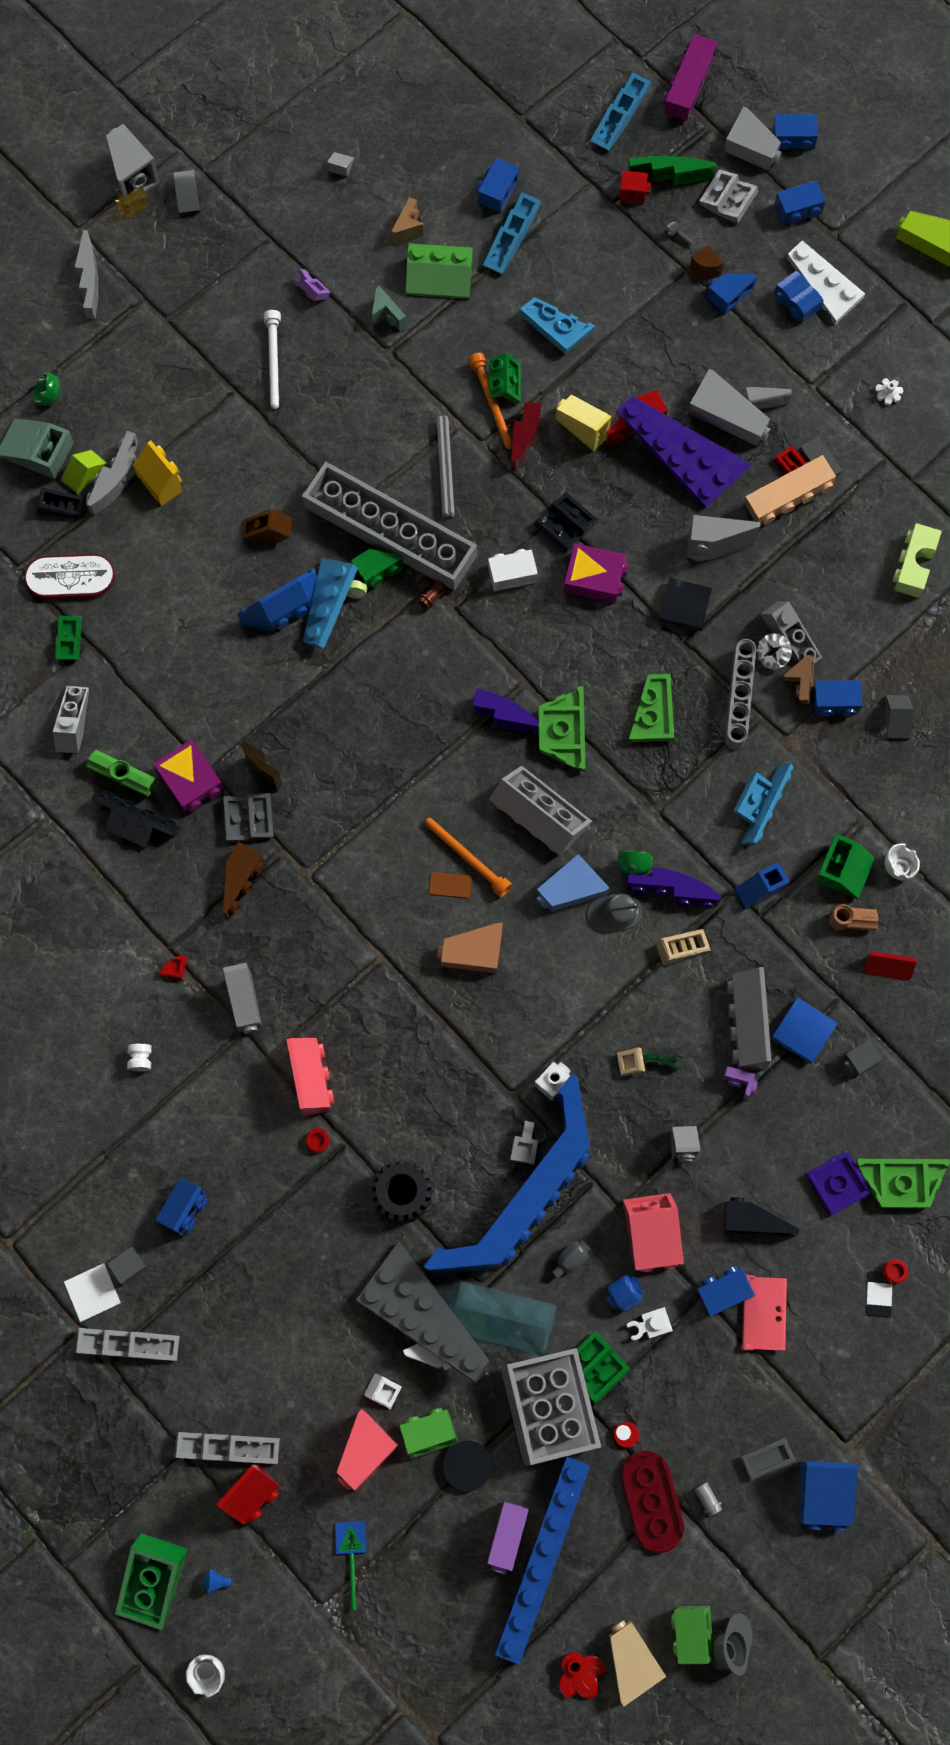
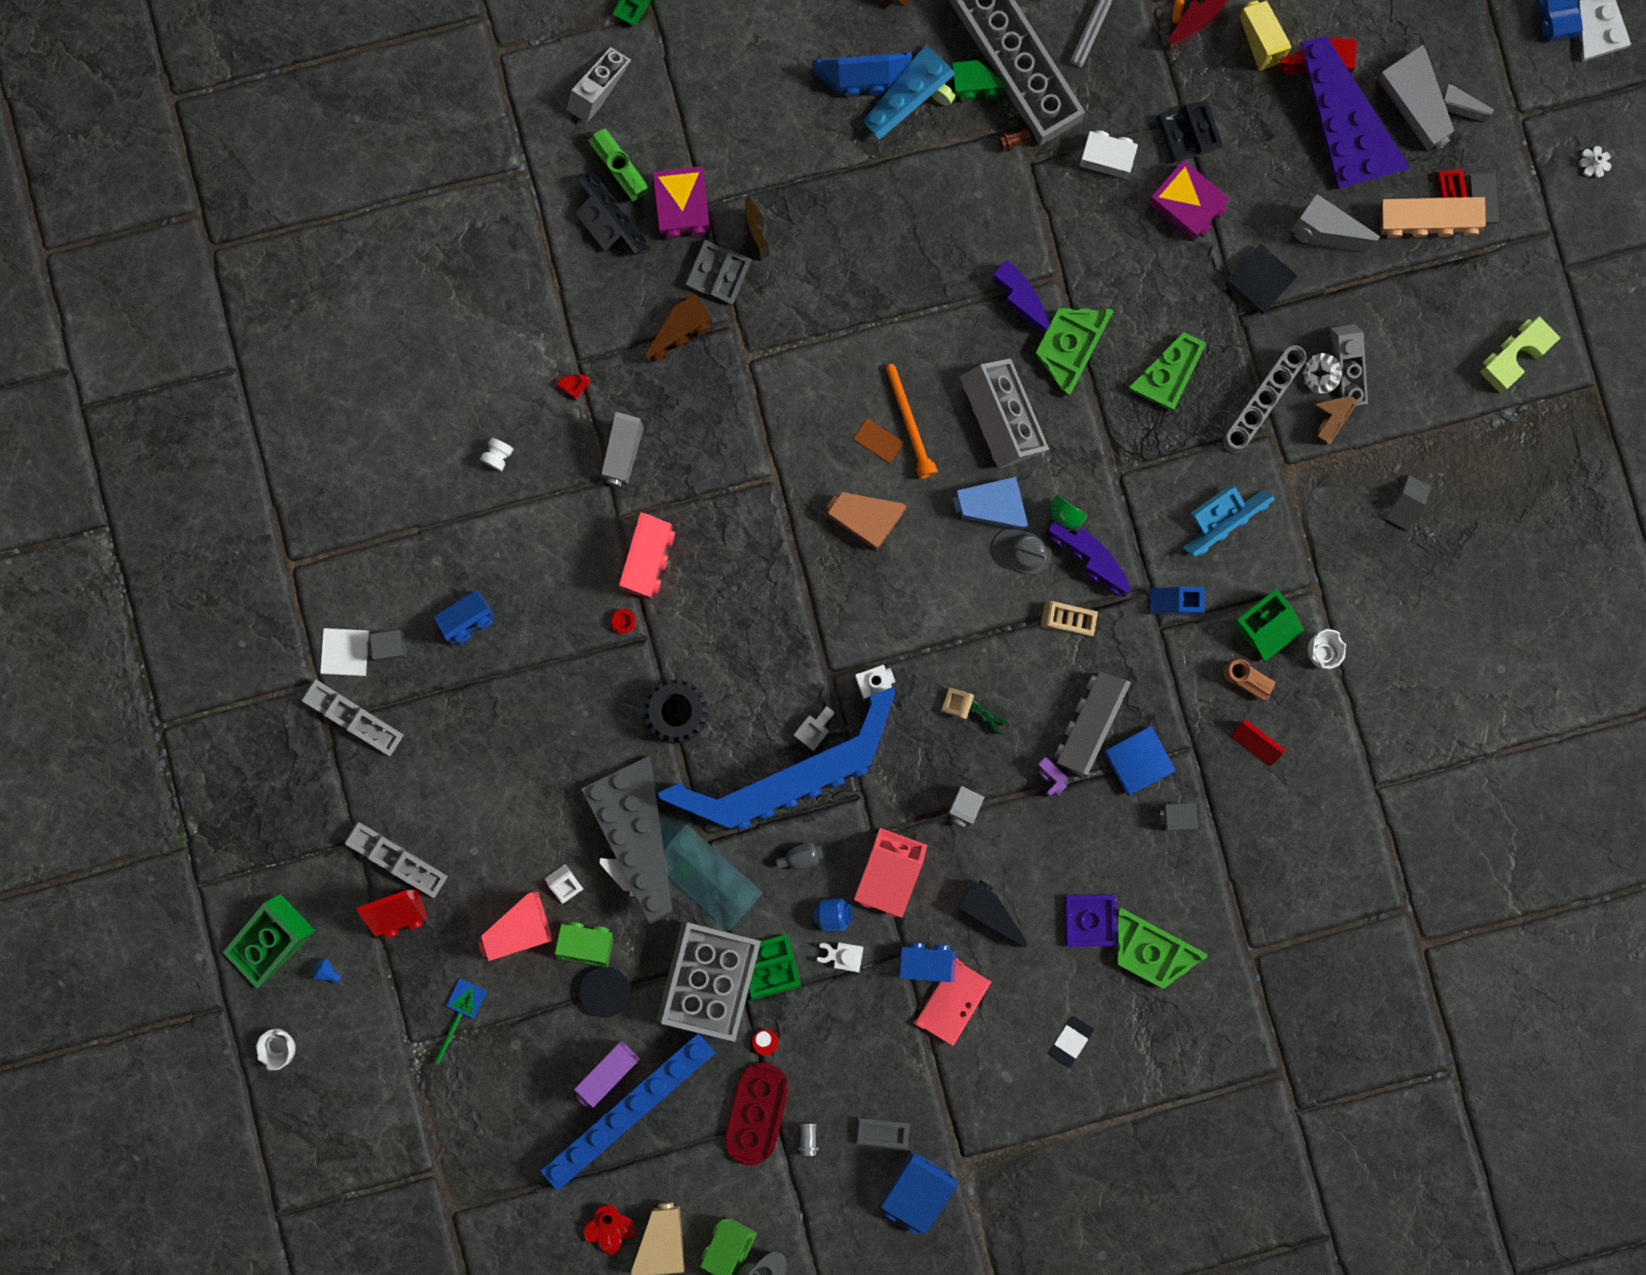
camera: 25 degrees right, 10 degrees up
blue brick [812,680,862,717] -> none
red tile [882,1259,908,1284] -> none

